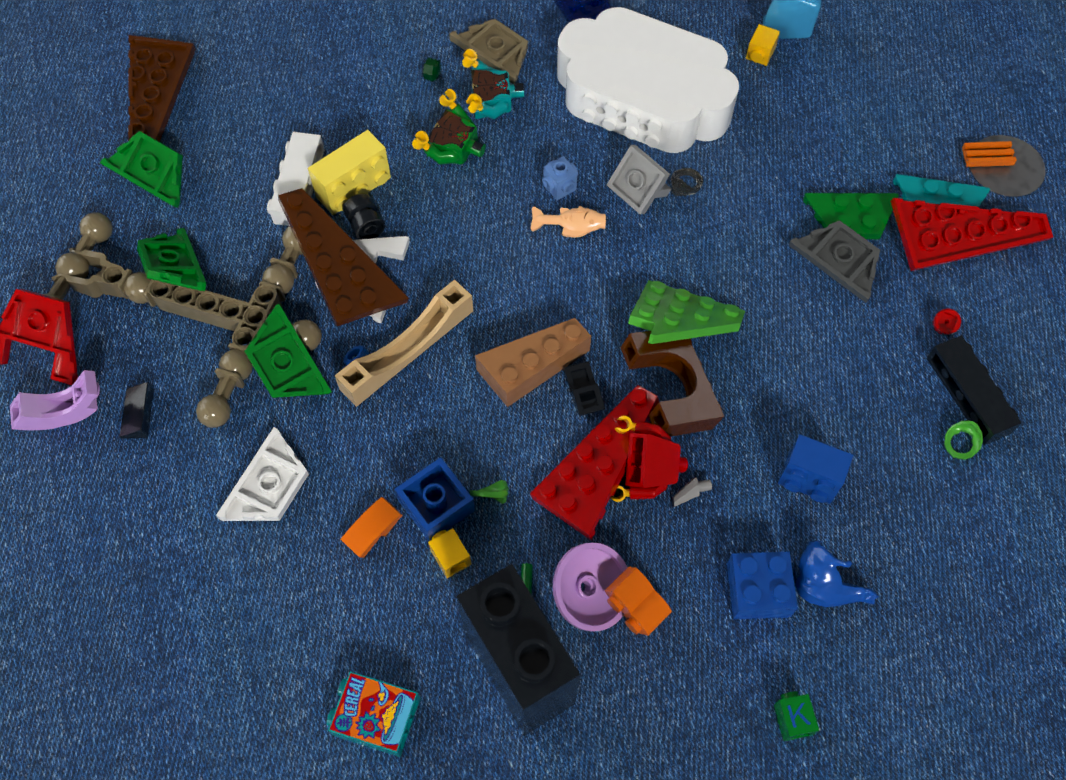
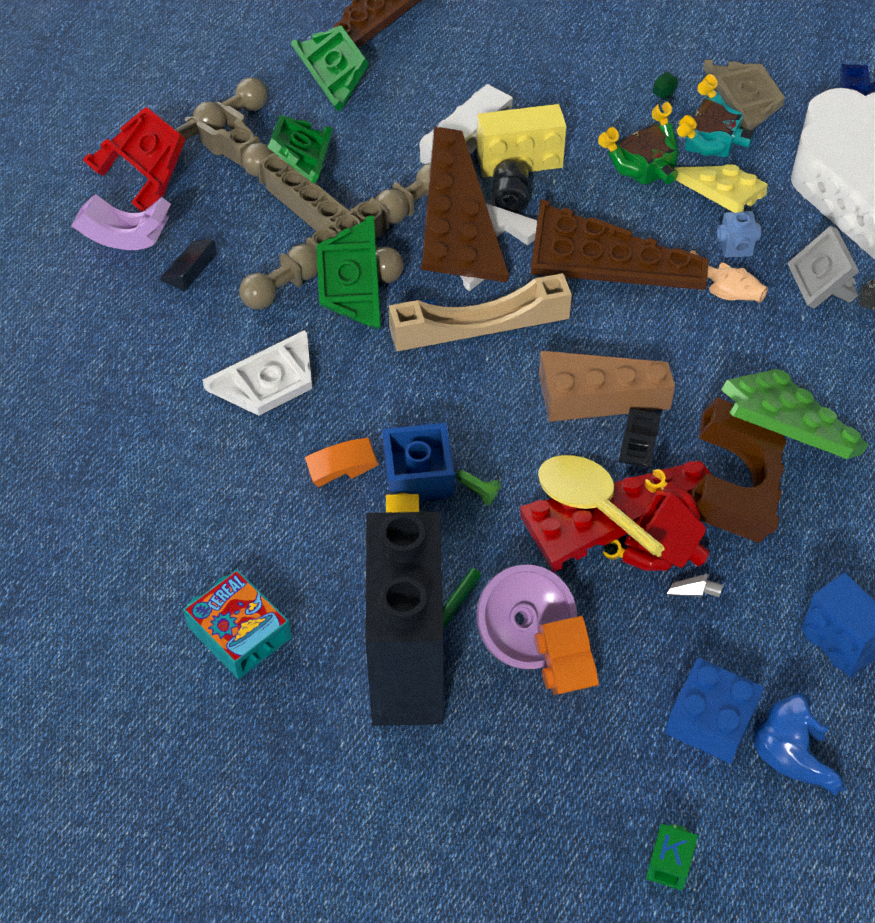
camera: 30 degrees right, 10 degrees down
none -> reddish brown wing [531,199,709,290]
none -> light yellow piece [538,455,665,557]
none -> light yellow wing [674,165,768,213]

